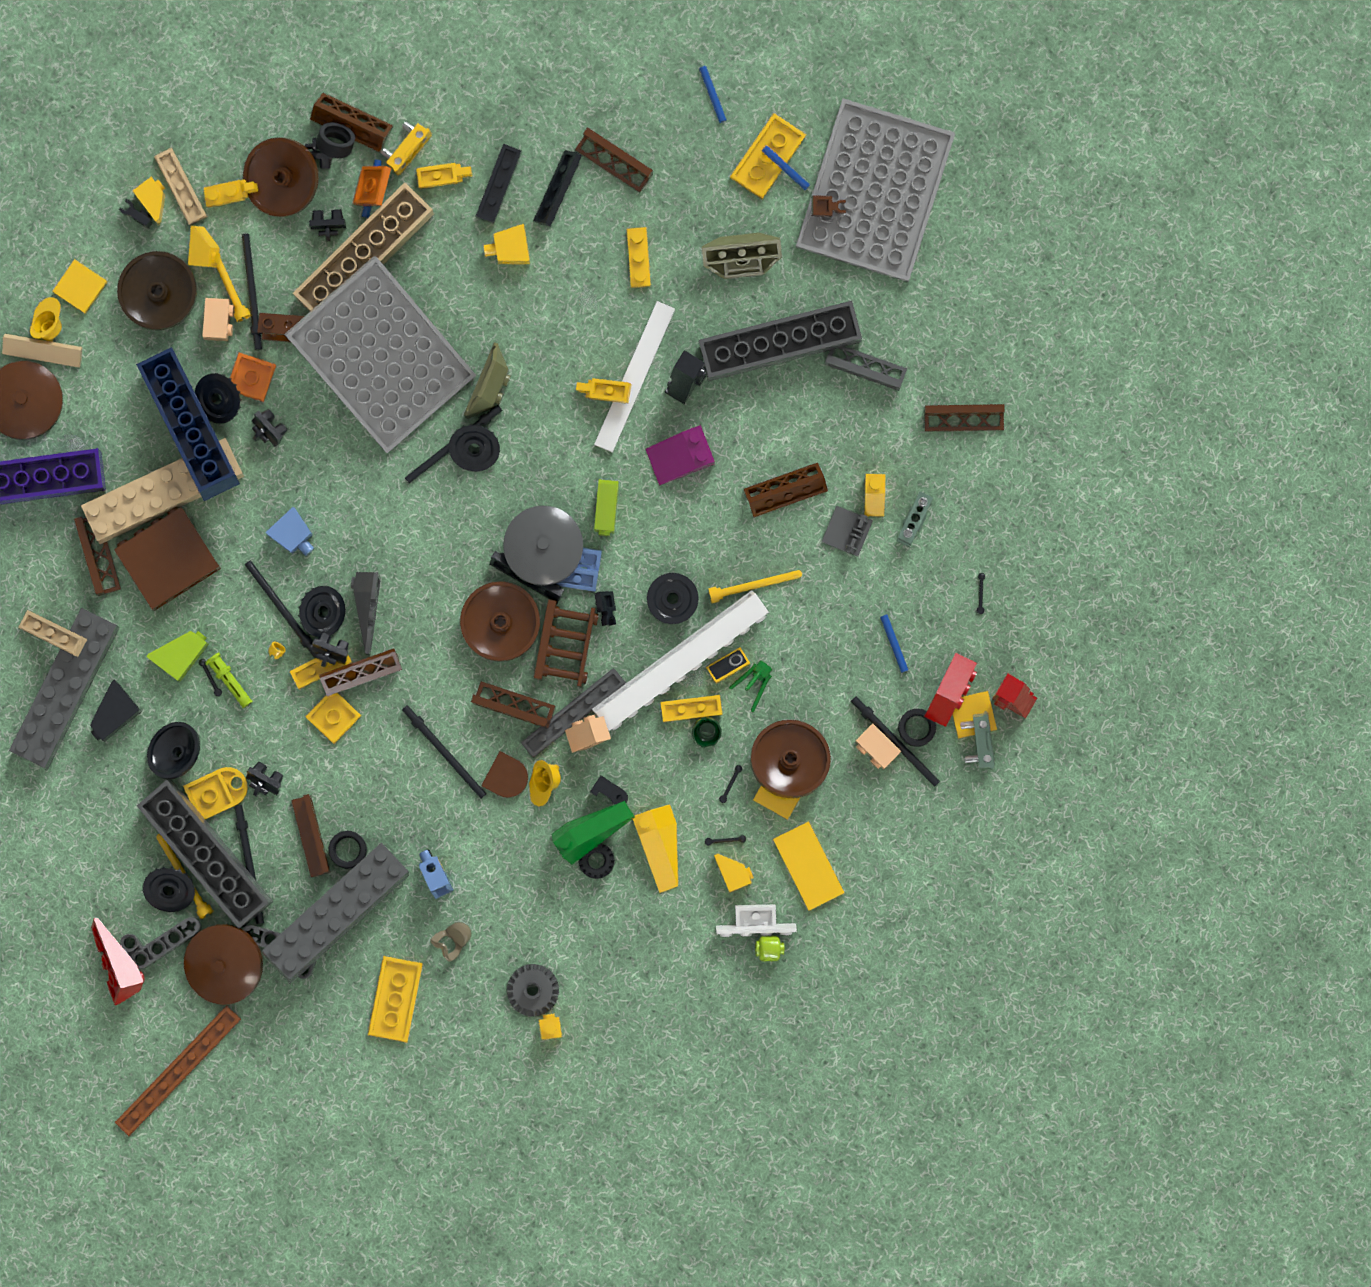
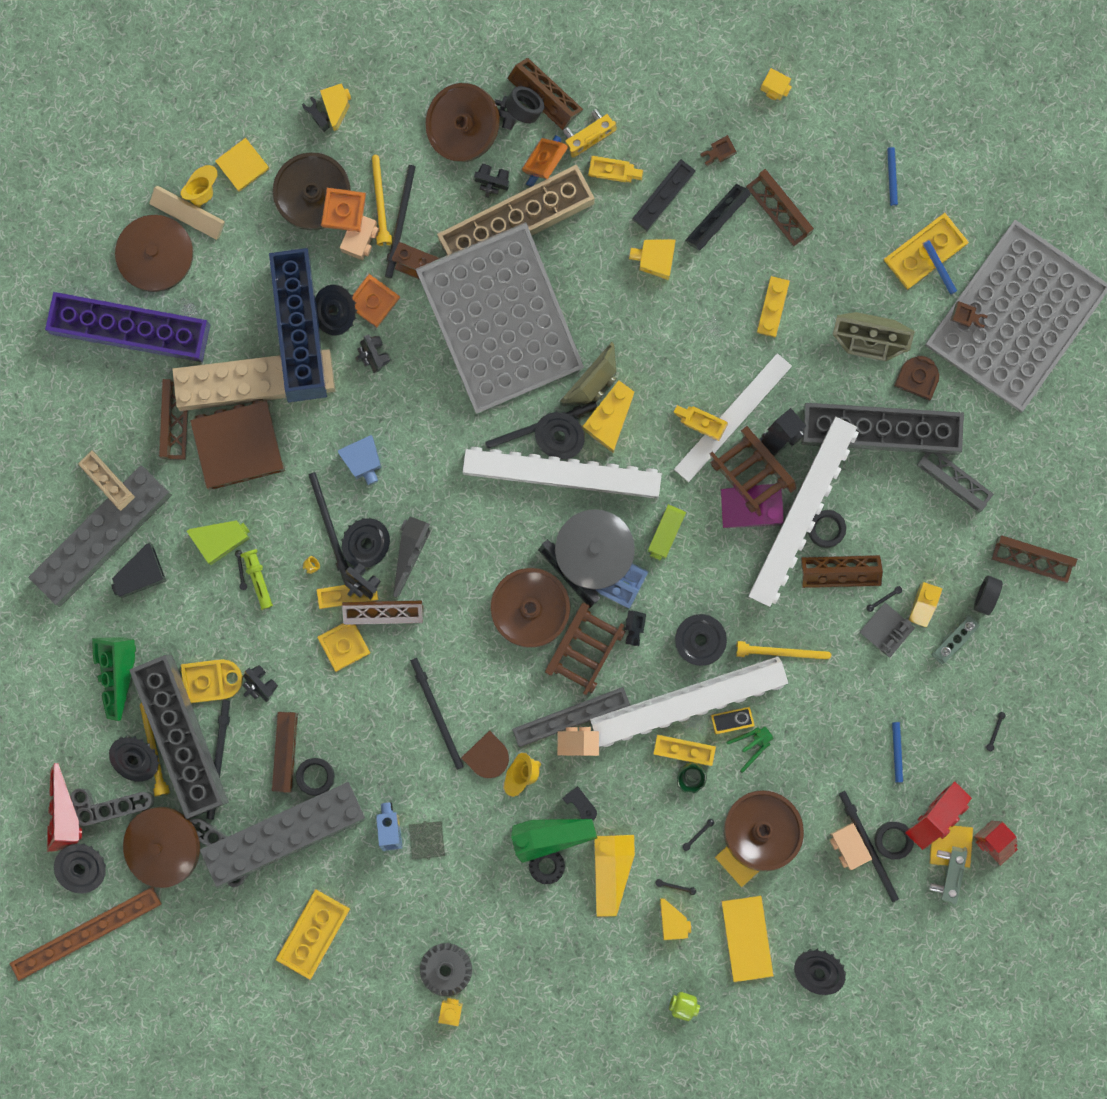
camera: 20 degrees right, 0 degrees up
black dish [147,722,200,780] -> none
tan tile [154,148,207,226] -> none
yellow slope [188,226,221,268] -> none
yellow hinge [204,180,258,207] -> none
dark tan piece [430,922,472,962] -> none
reddish brown fence [471,681,556,729] -> none
white bracket [716,904,797,937] -> none
none -> black gear [54,843,106,893]
none -> green wedge [92,637,136,721]
none -> orange tile [321,188,366,232]
none -> clear smoke piece [409,821,445,860]
none -> white brick [463,447,662,499]
none -> yellow wedge [583,380,634,453]
none -> reddish brown plate [700,135,737,166]
none -> reddish brown fence [709,426,797,516]
none -> white brick [748,417,859,607]
none -> yellow brick [760,68,792,100]
none -> black gear [794,948,846,995]
none -> black tyre [808,510,847,548]
none -> black hinge [866,586,902,612]
none -> reddish brown tile [894,356,940,401]
none -> black tyre [974,575,1003,615]

